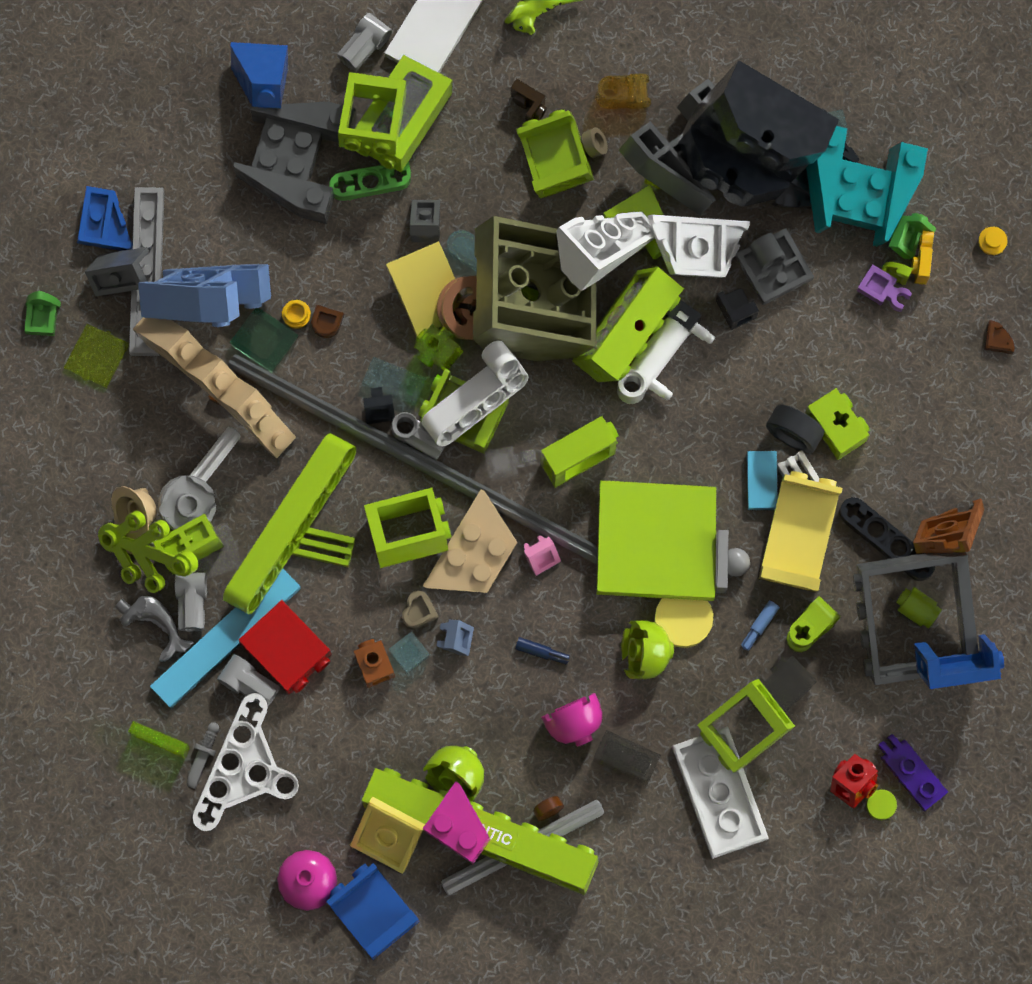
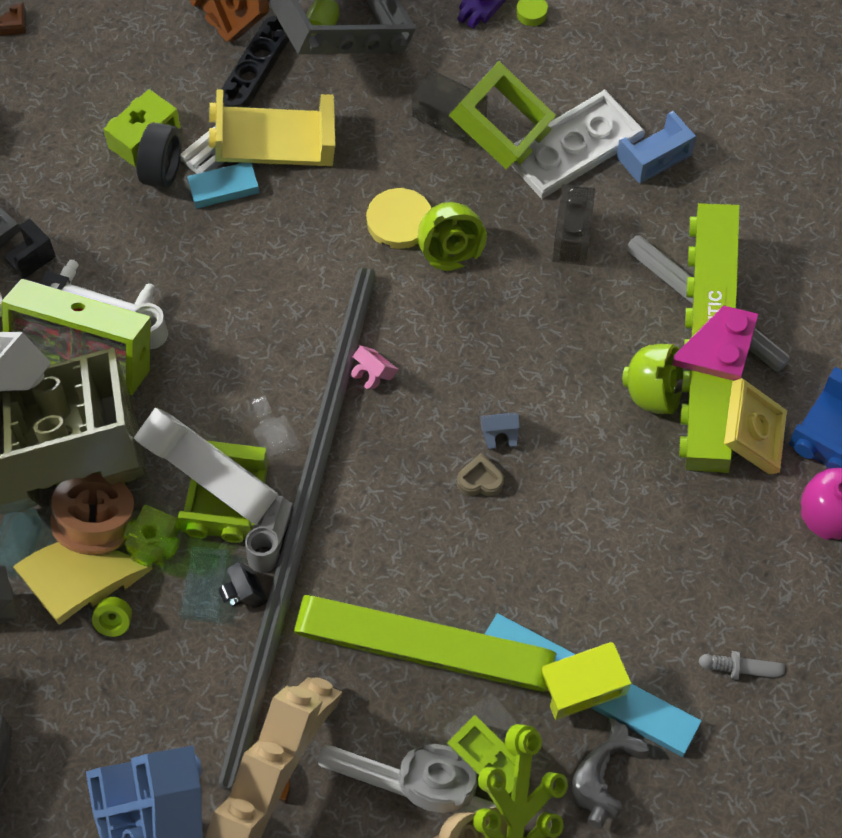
camera: 105 degrees left, 15 degrees down
clear neon green tile [128,721,190,759] -> none
light grey piece [175,573,207,632] -> none
white beam [193,693,299,831] -> none
light grey piece [217,654,280,706] -> none
clear green piece [229,308,299,373] -> none
red panel [239,600,332,695] -> none
yellow plate [282,300,311,329] -> none
lime tile [292,527,355,568] -> none
reddish brown tile [311,305,344,338] -> none
dark orange brick [354,639,395,688] -> none
lime window [364,488,452,568] -> none
clear light blue plate [388,631,430,674] -> none
tan wing [423,489,517,593] -> none
dark blue pin [515,637,570,665] -> none
reddish brown tile [533,796,564,821] -> none
lime window [540,416,619,488] -> none
dark pink cylinder [541,693,602,747] -> none
lime tile [596,480,716,601] -> none
light grey tile [715,530,750,593] -> none
medium blue pin [741,600,780,650] -> none
lime piece [787,596,841,652] -> none
red brick [830,754,878,809] -> none
none -> lime tile [92,597,132,637]
none -> neon yellow panel [542,642,631,720]
none -> medium blue panel [617,111,696,184]

